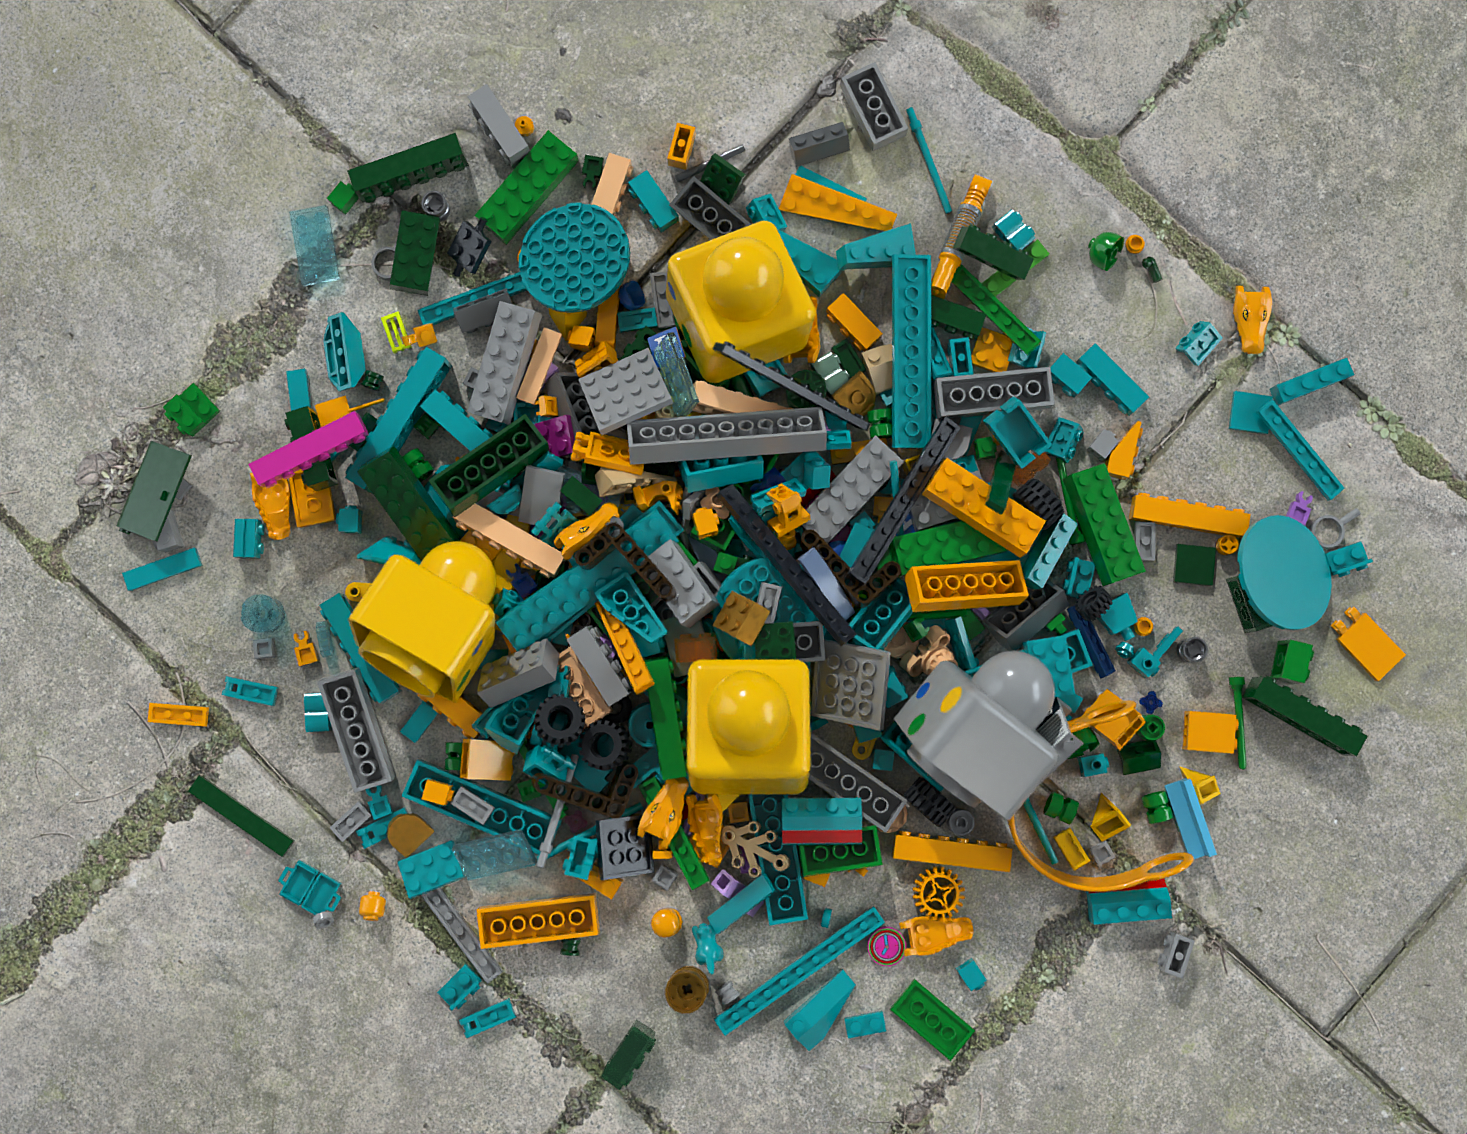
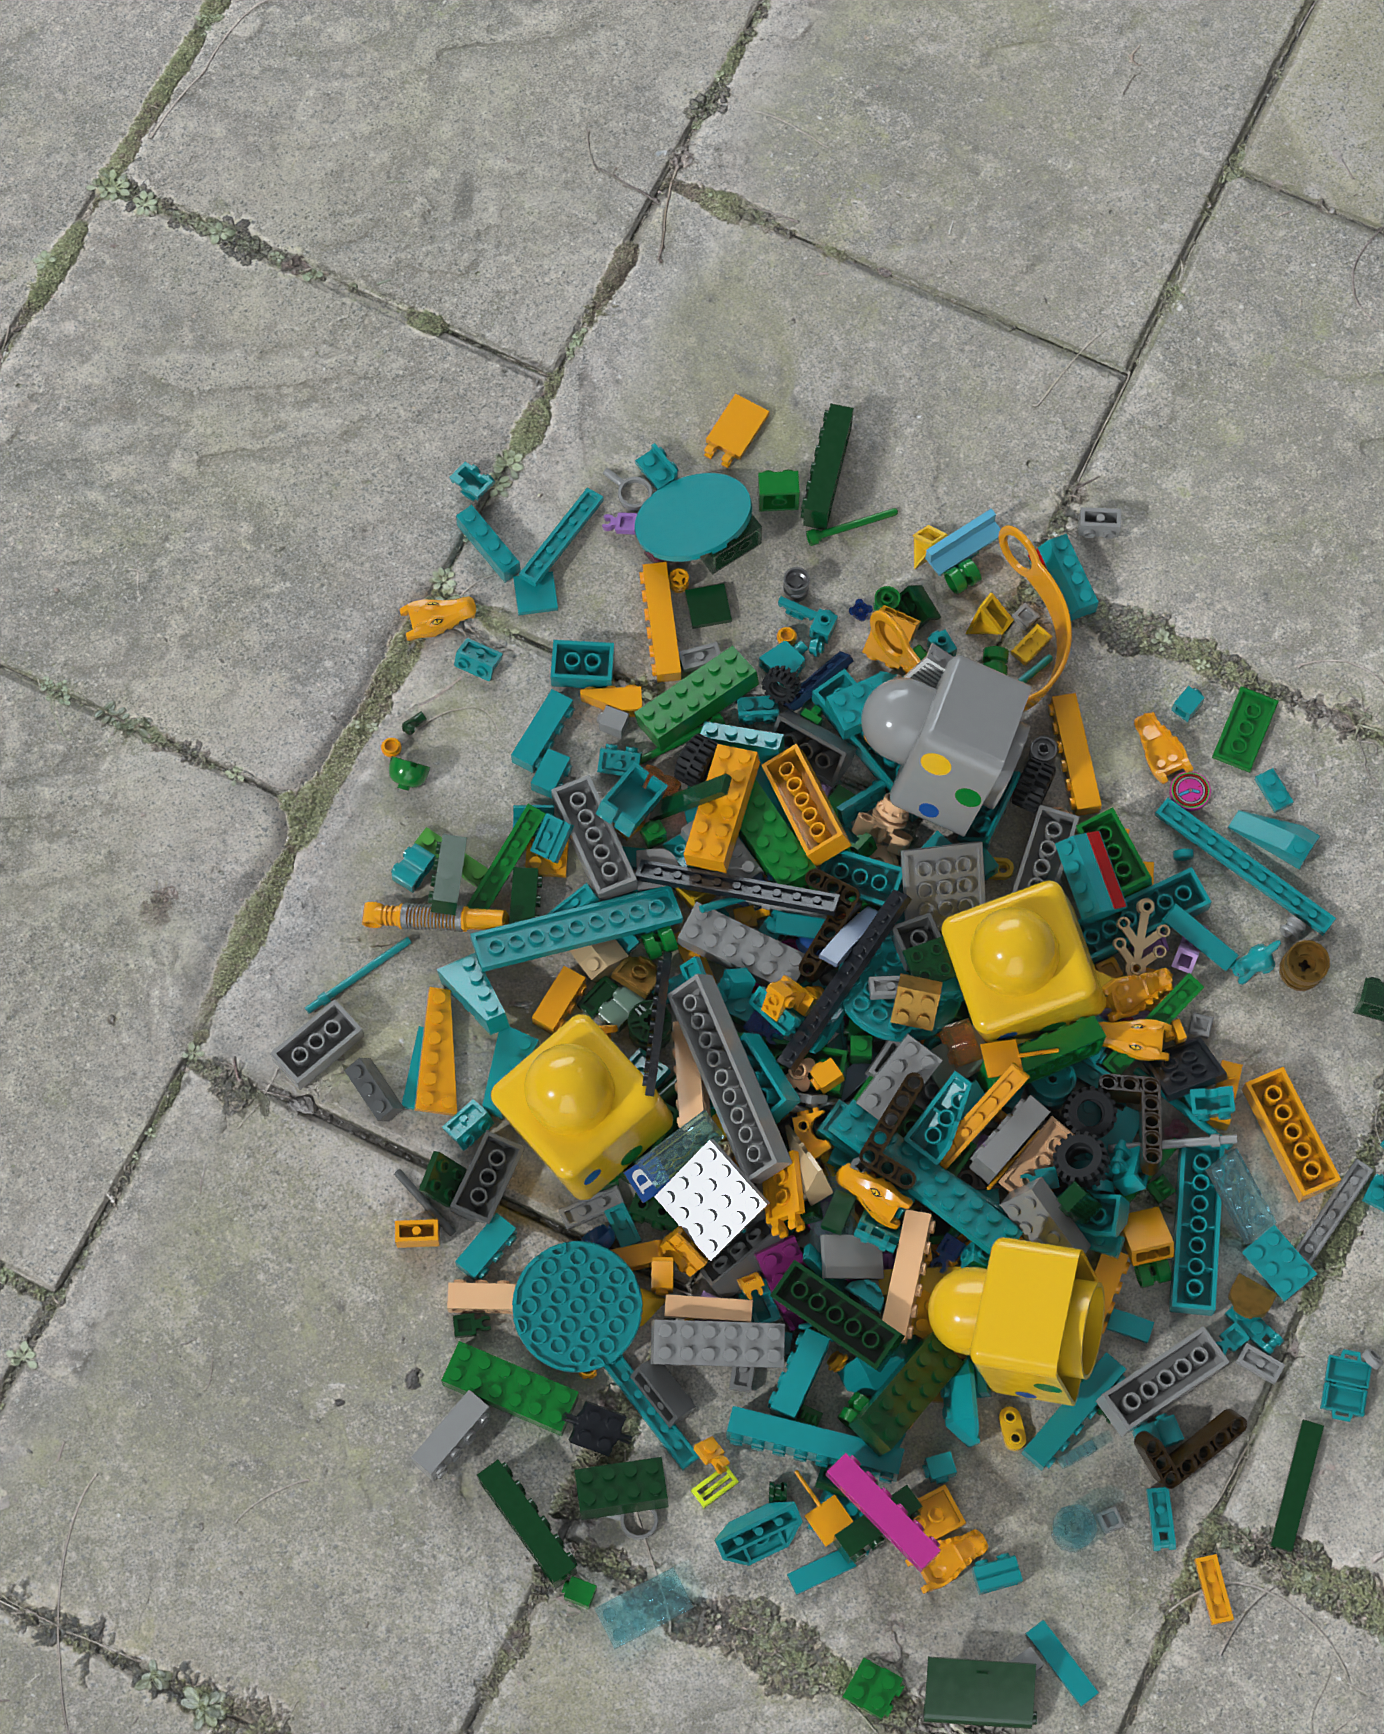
camera: 110 degrees left, 15 degrees down
light orange plate [293,631,319,667] -> none
light orange head [359,891,386,921] -> none
flat silver wheel [421,191,450,222] -> none
light orange brick [422,779,454,805] -> none
light grey plate [450,786,495,825] -> none
light orange tile [515,116,534,137] -> none
dark green wheel [560,938,581,956] -> none
light orange helmet [651,907,683,938] -> none
teal brick [871,749,894,771] -> none
light orange gear [912,866,965,919] -> none
teal brick [947,337,973,377] -> none
light orange brick [1182,711,1239,754] -> none
none -> teal cylinder [449,461,495,501]
none -> teal plate [530,813,574,863]
none -> teal brick [550,640,615,689]
none -> light orange piece [980,1039,1059,1078]
none -> dark green brick [1056,1181,1102,1224]
none -> dark brown beam [1134,1409,1247,1489]

